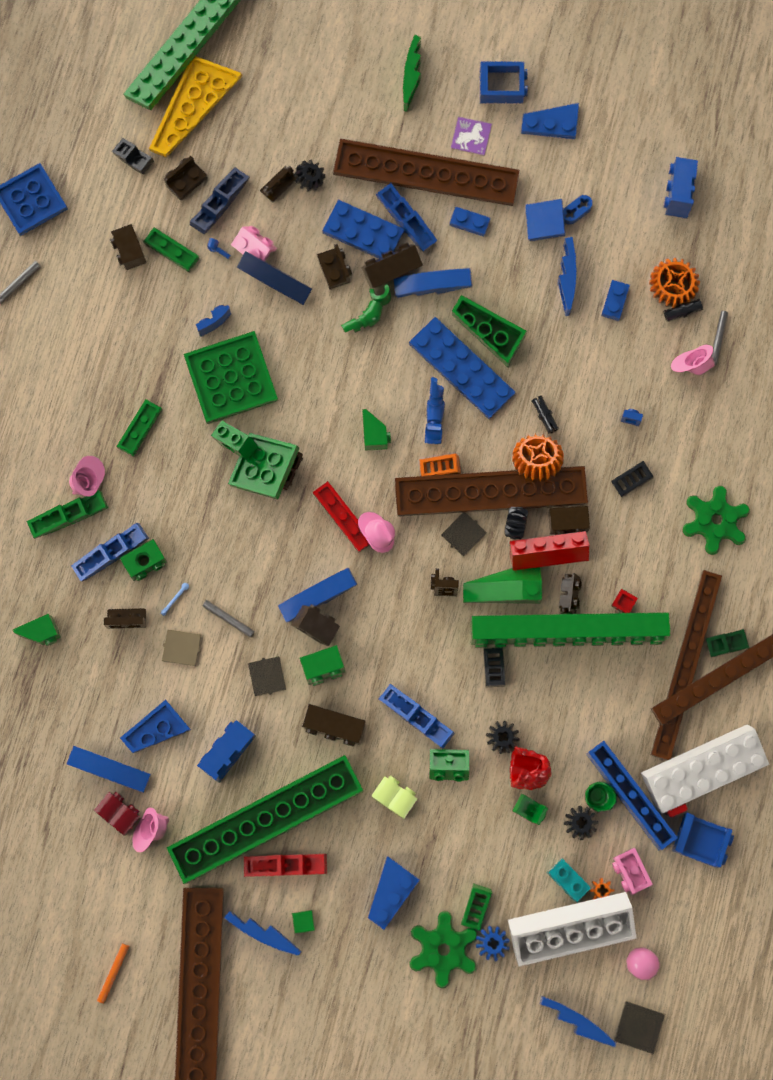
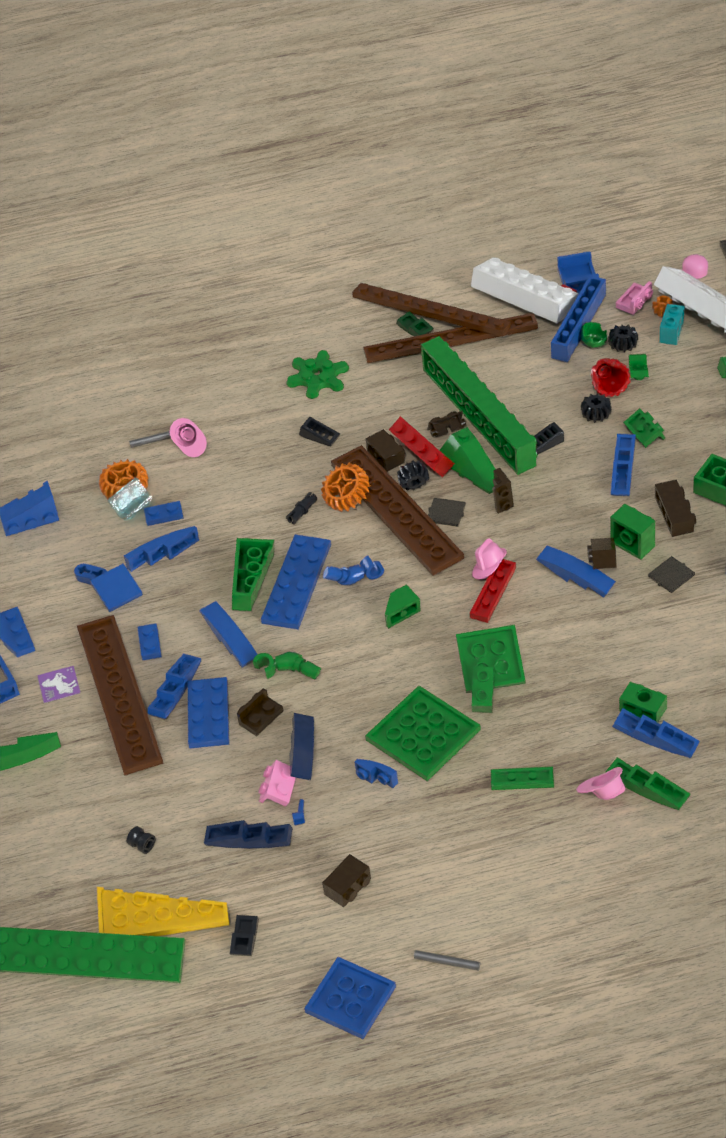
camera: 115 degrees left, 30 degrees down
dark brown bracket [104,608,146,629] -> none
green tile [143,227,199,272] -> none
light blue hinge [160,583,189,616] -> none
dark tan piece [162,630,201,666] -> none
dark brown bracket [164,156,208,201] -> none
flat silver bar [203,600,255,638] -> none
dark brown hinge [260,166,297,203] -> none
black gear [294,159,326,192] -> none
dark brown brick [361,243,423,289] -> none
yellowish green brick [371,776,417,819] -> none
orange slope [419,453,461,476] -> none
red plate [611,589,638,613] -> none
blue plate [620,409,643,426] -> none
black pin [663,299,703,322] -> none
none -> clear light blue bracket [107,477,154,520]
none -> black wheel [126,826,156,854]

